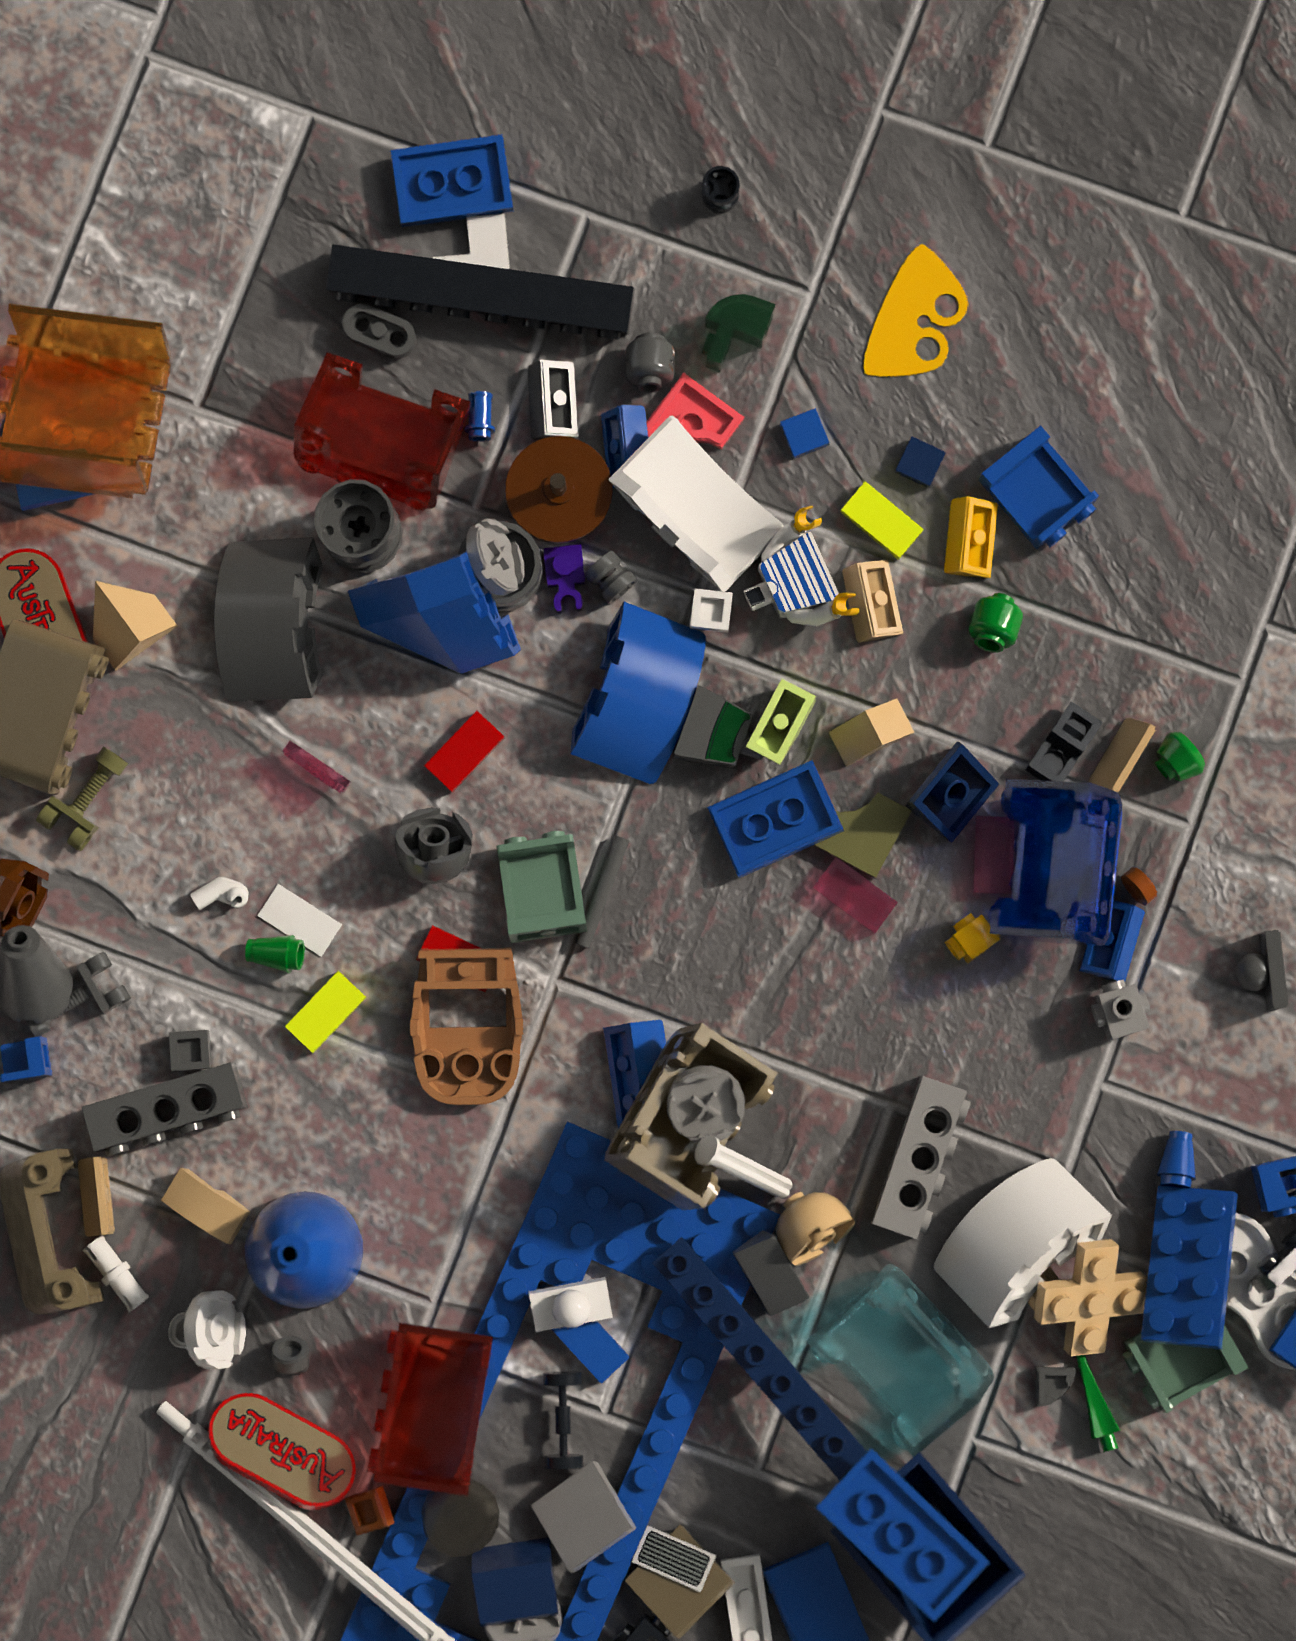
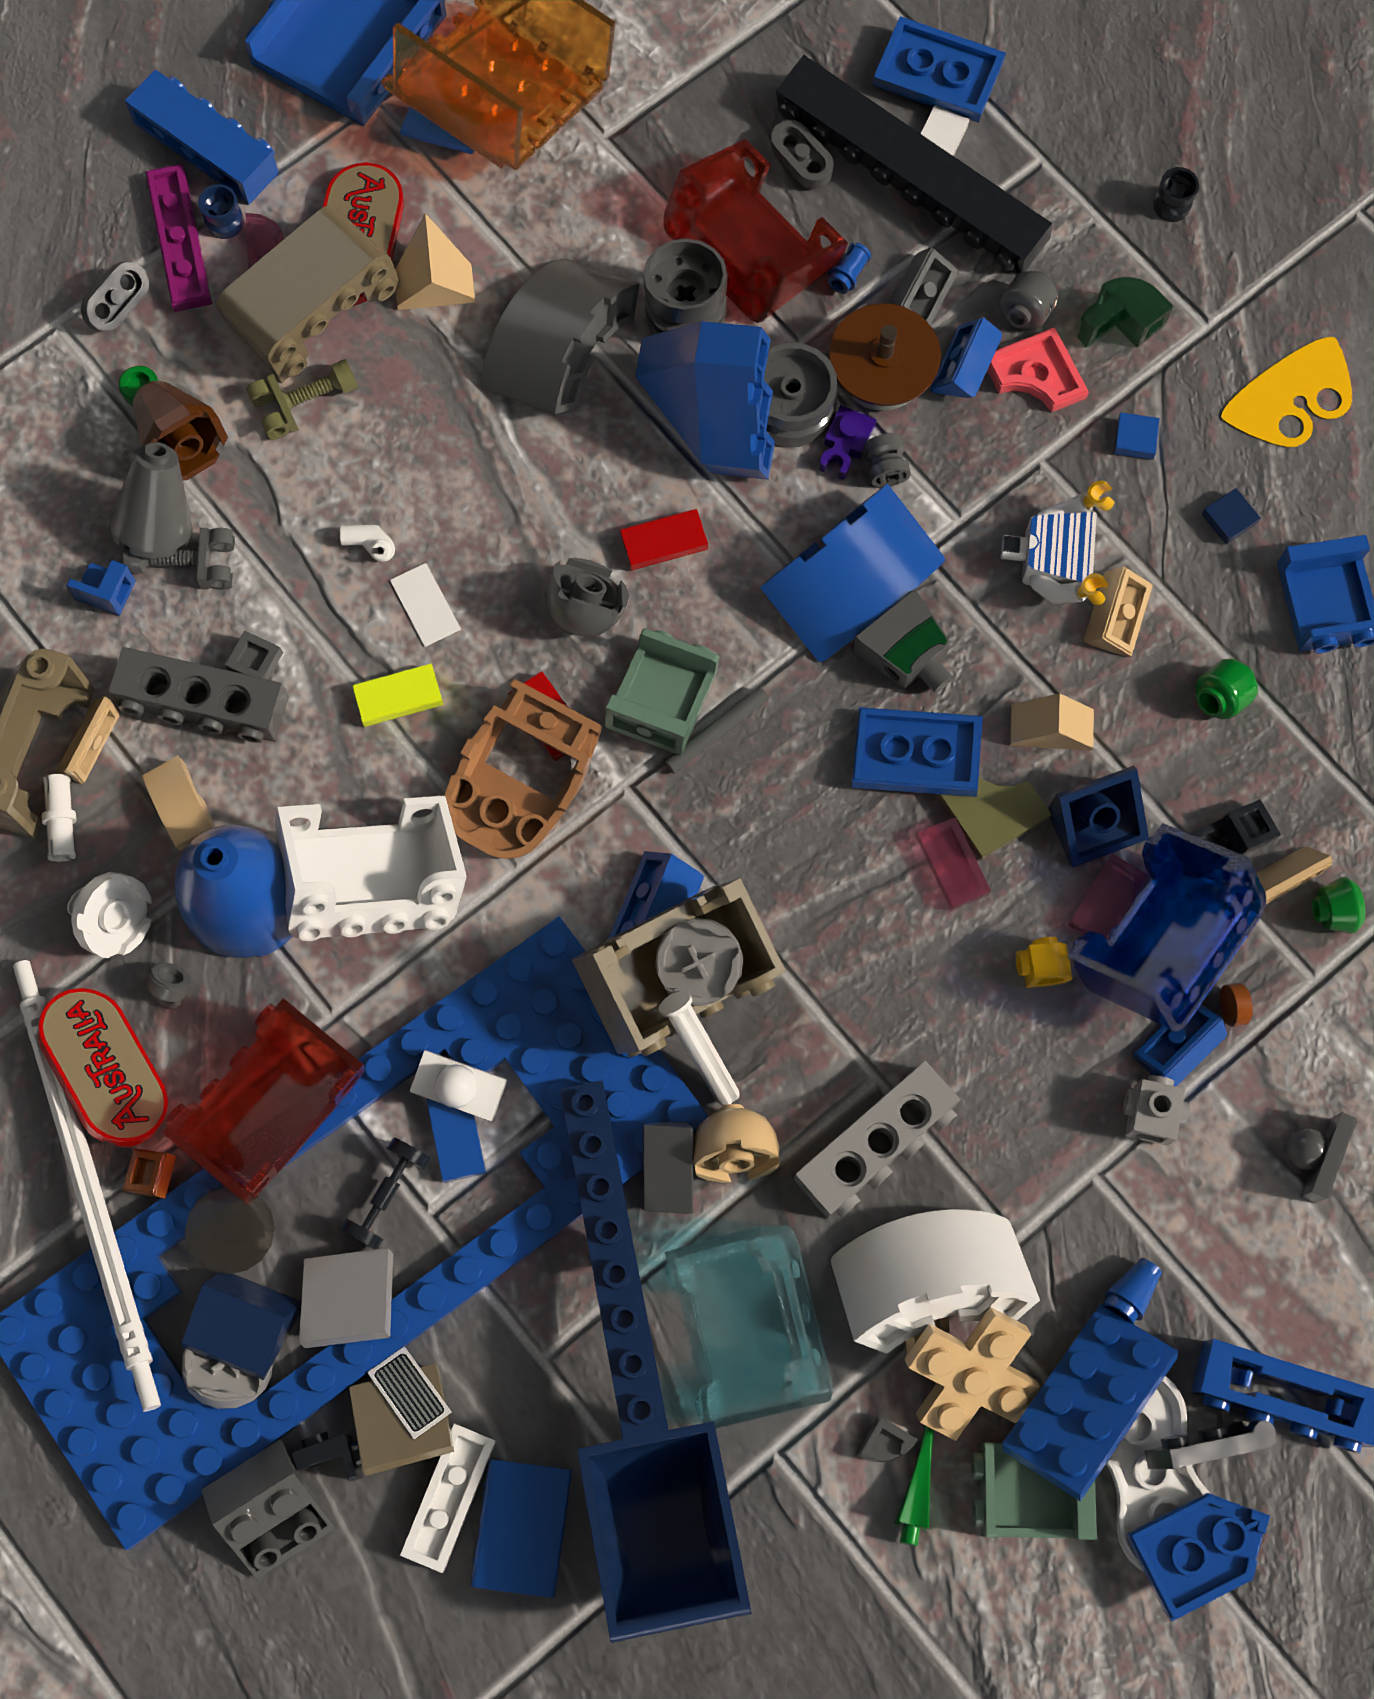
camera: 25 degrees right, 10 degrees down
green cone [245,935,305,973] -> none
clear pink tile [283,741,352,794] -> none
light grey tile [466,518,525,596] -> none
white panel [608,416,784,592] -> none
white tile [690,588,733,633] -> none
yellowish green slope [746,679,816,765] -> none
blue plate [816,1448,989,1622] -> none
neon yellow tile [840,481,924,560] -> none
yellow slope [944,496,998,578] -> none
none -> white windscreen [275,796,467,941]

